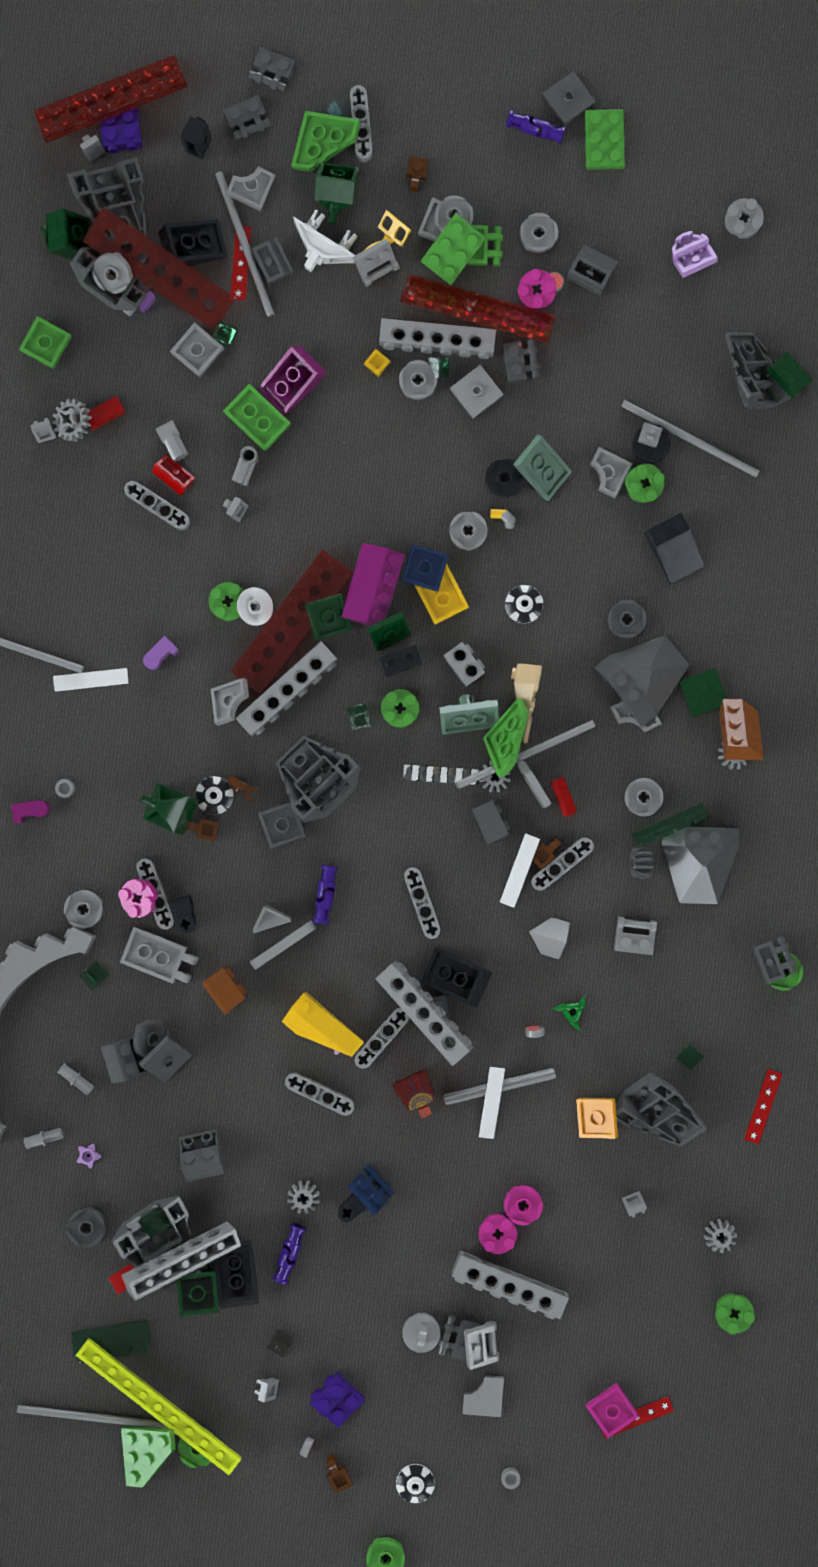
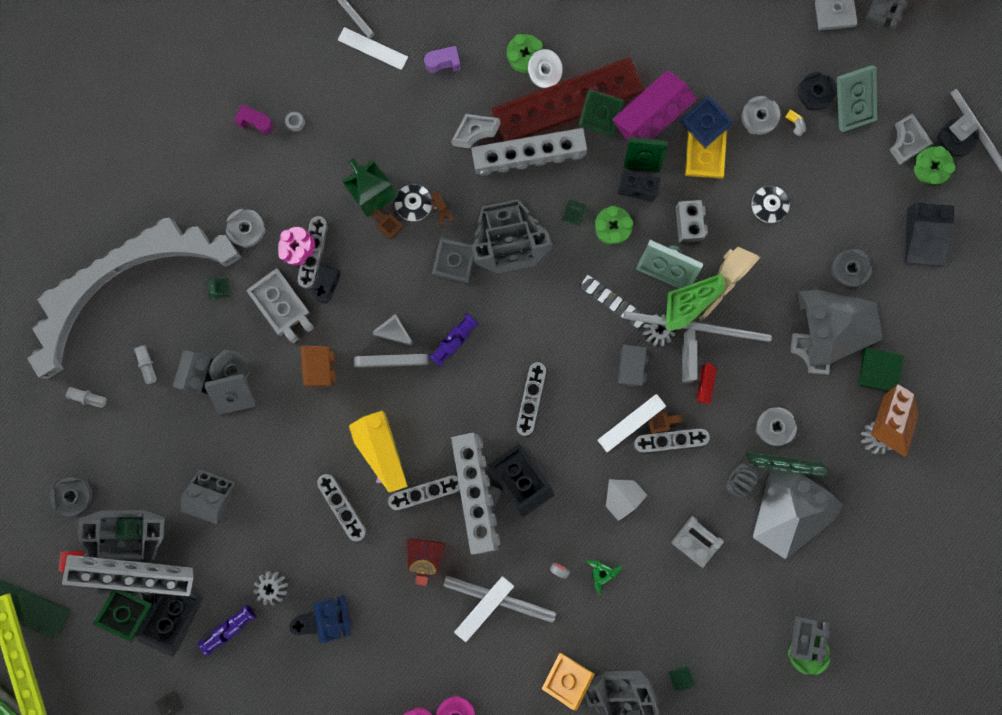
camera: 30 degrees right, 5 degrees down
lavender plate [77,1144,101,1169] -> none

